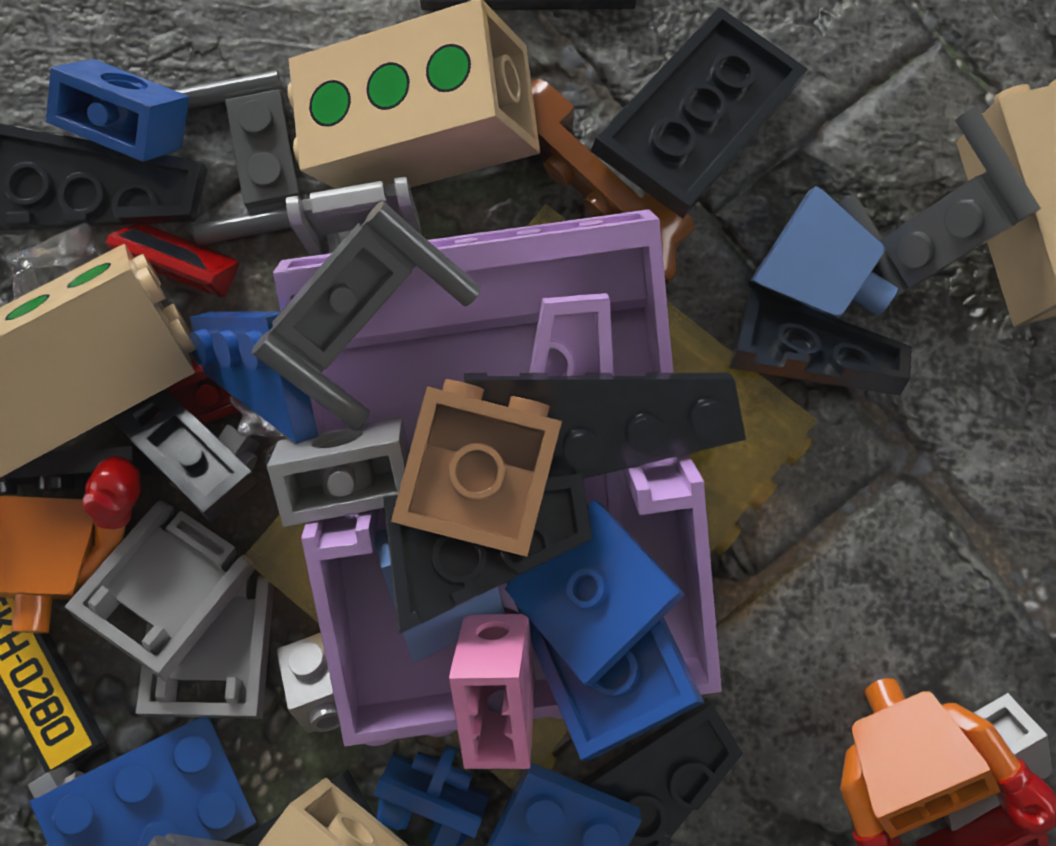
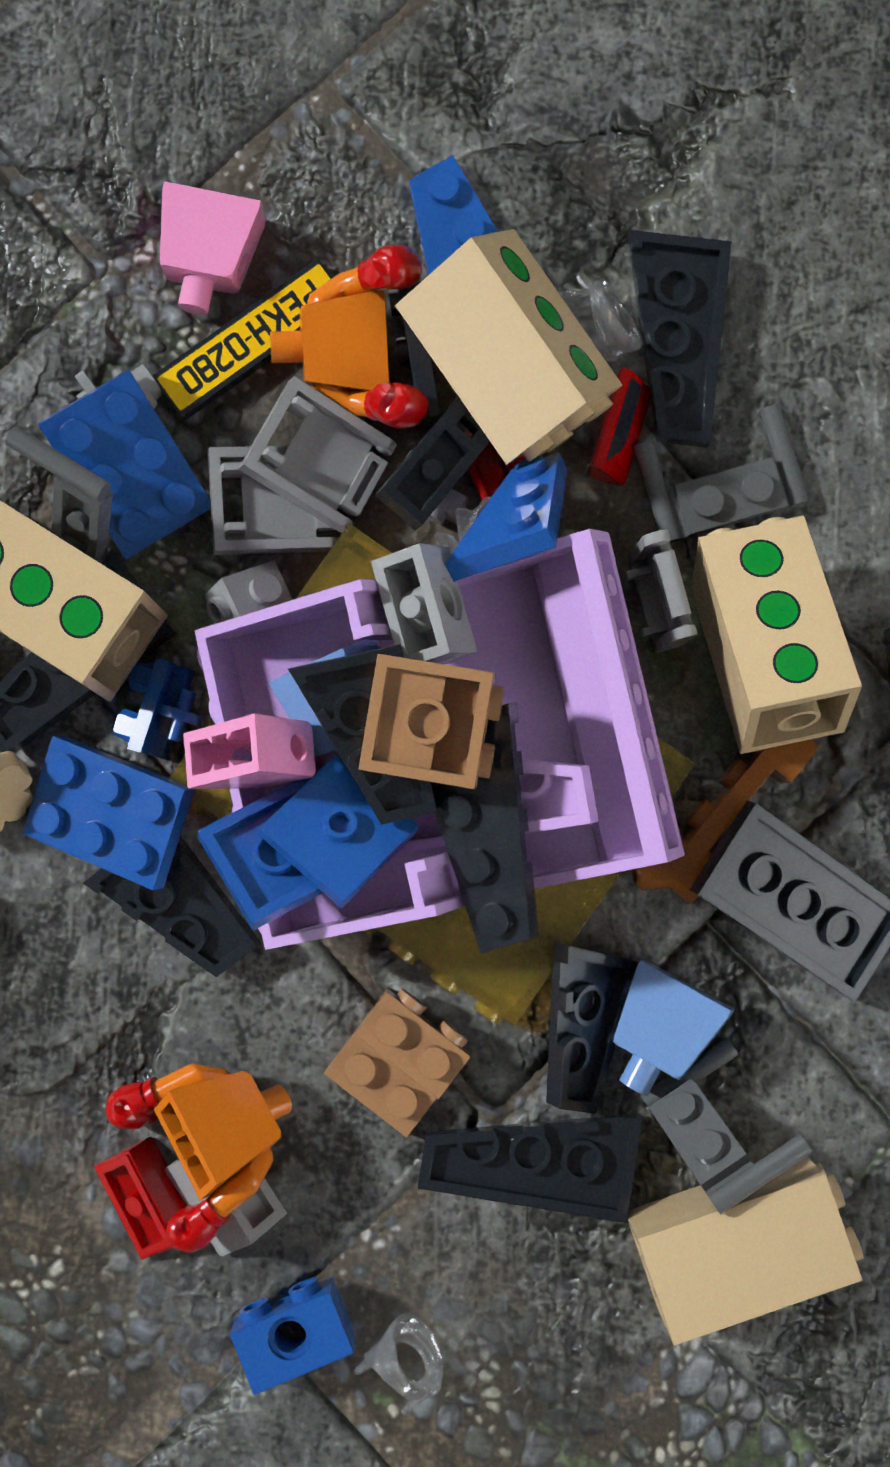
camera: 80 degrees right, 5 degrees up
blue brick [46,59,189,162] -> none
dark grey plate [251,201,481,431] -> none
none -> medium nougat plate [323,988,471,1138]
none -> black wing [417,1113,643,1223]

